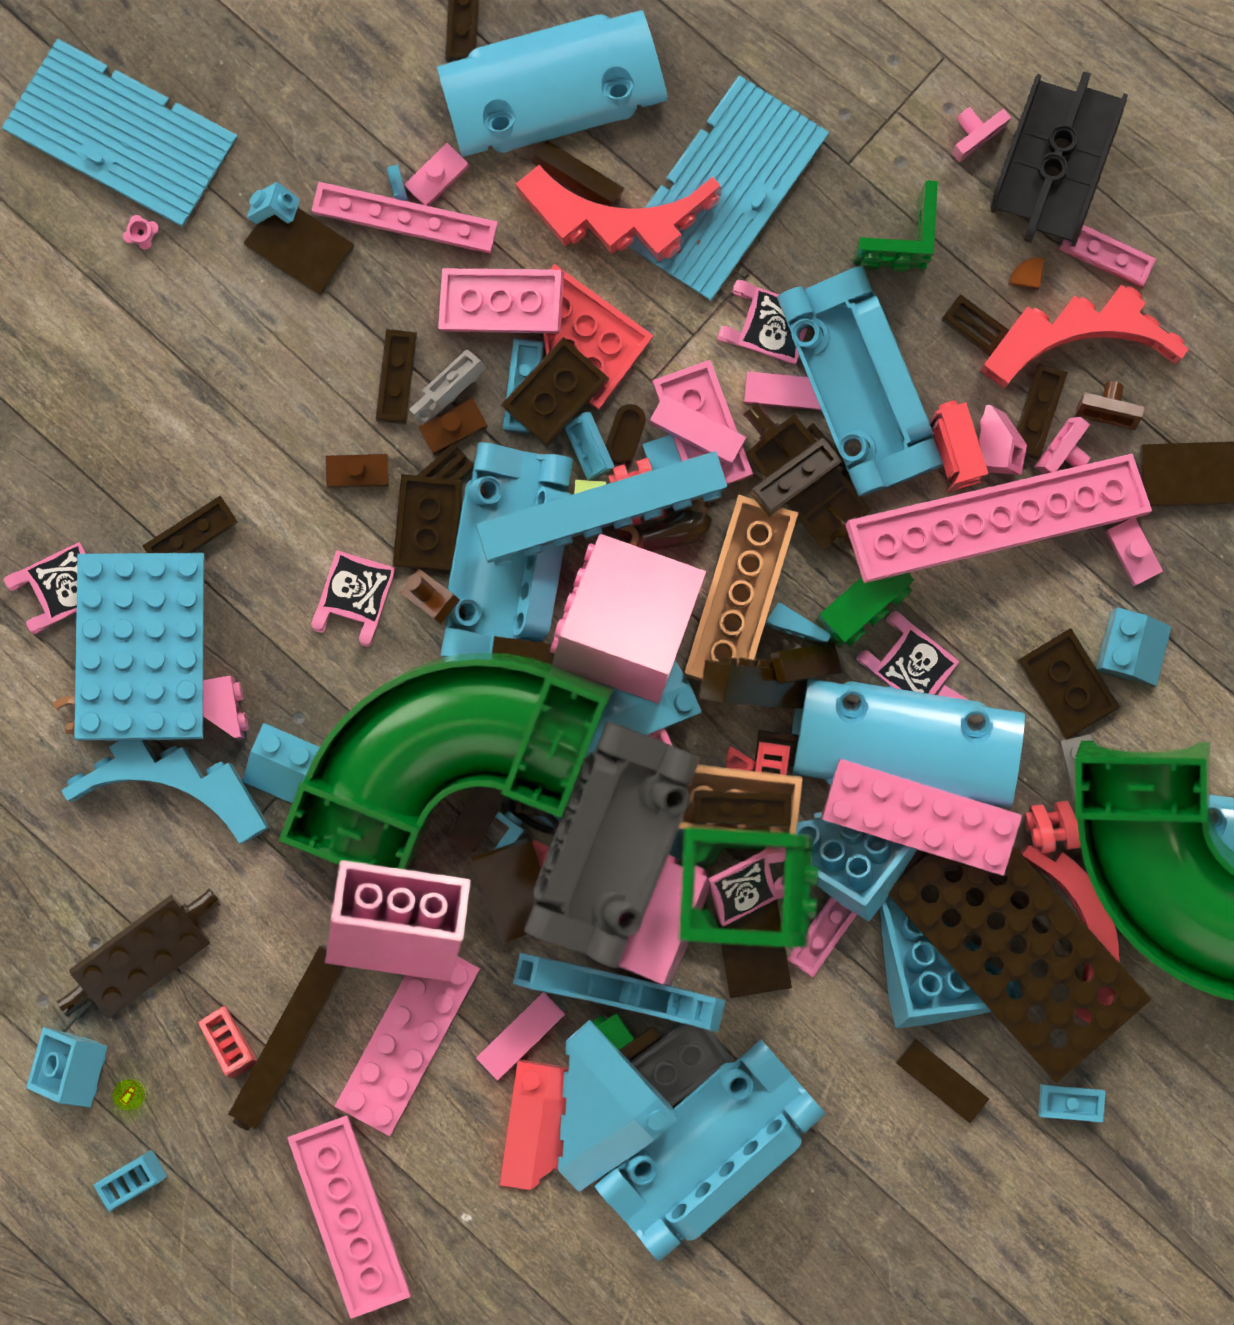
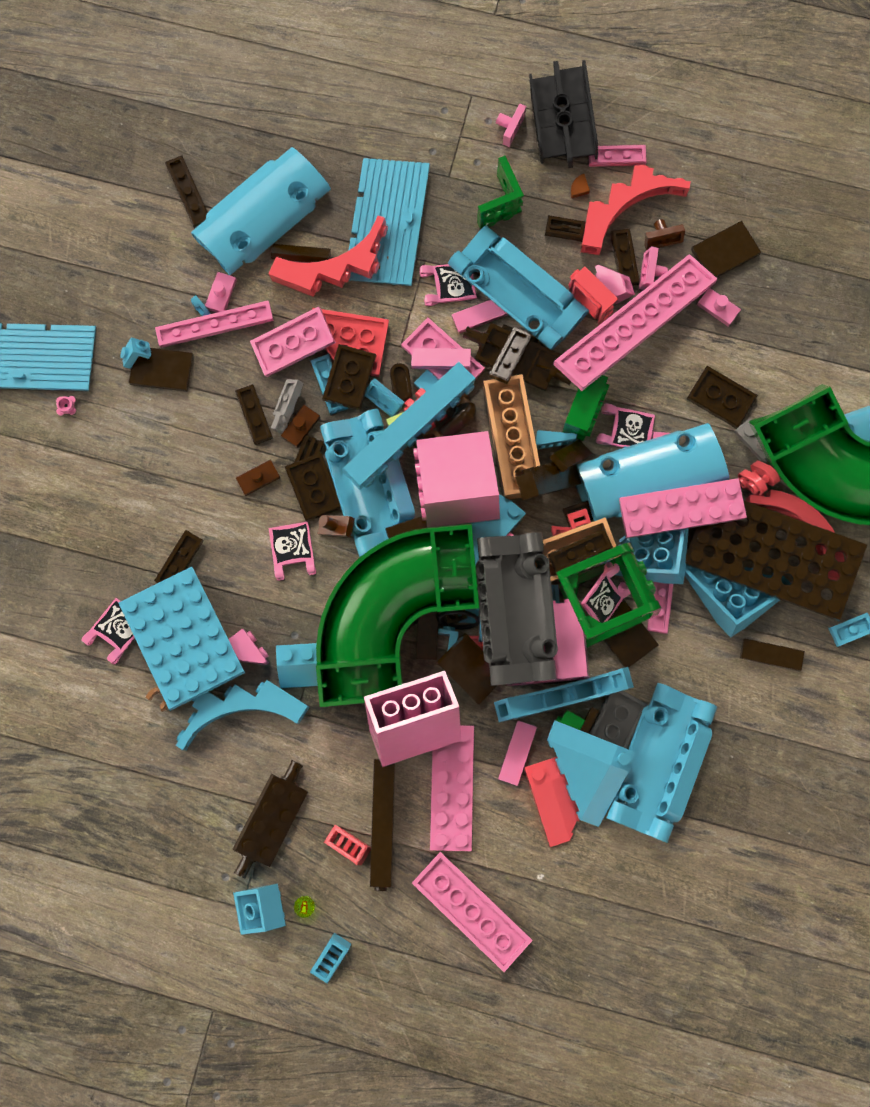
camera: 25 degrees left, 5 degrees down
medium azure slope [1096,607,1172,687] -> none

